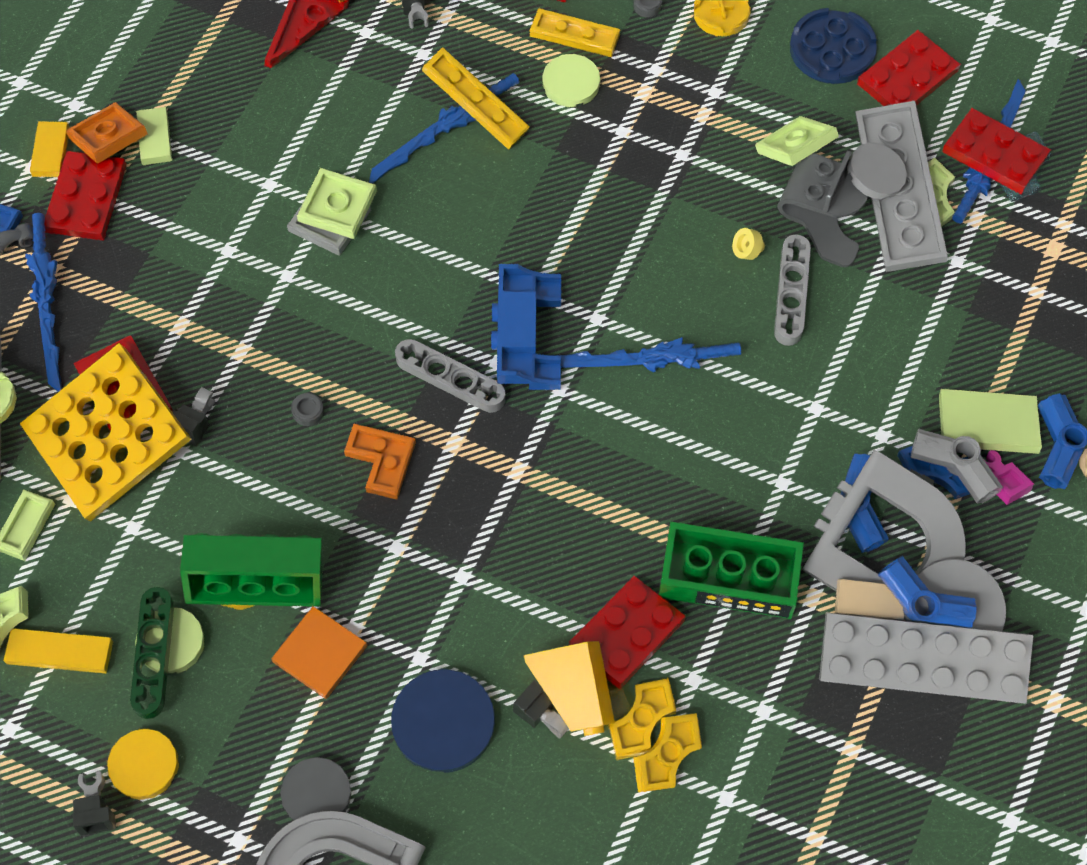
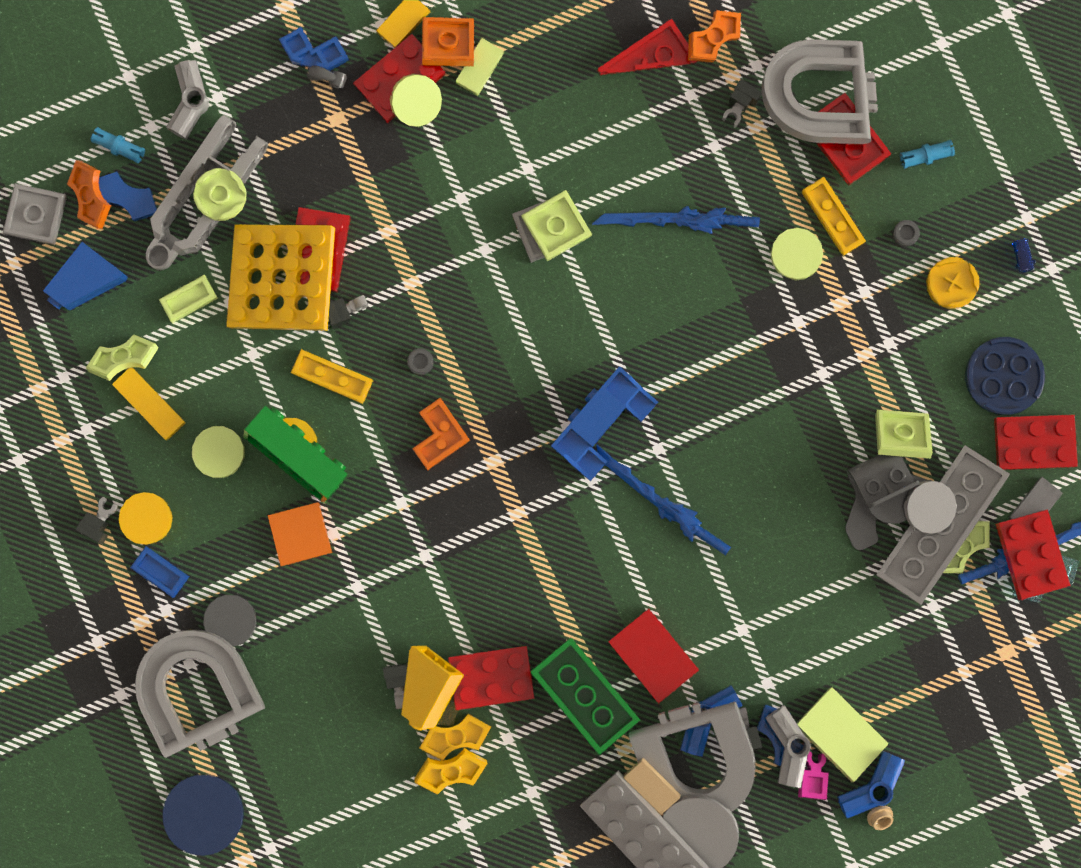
camera: 40 degrees right, 20 degrees up
blue sword [25,213,62,392] -> none
dark green beam [130,587,174,719] -> none
dark blue tile [391,669,495,773] -> none
light grey beam [395,339,505,413] -> none
yellow tile [422,47,530,149] -> none
light yellow tile [732,228,765,260] -> none
light grey beam [774,235,811,346] -> none
blue piece [878,556,977,628] -> none
none -> blue tile [130,546,190,598]
none -> yellow tile [291,349,373,404]
none -> yellowish green tile [390,74,442,127]
none -> red tile [608,608,699,704]
none -> flat silver tile [1009,477,1063,520]

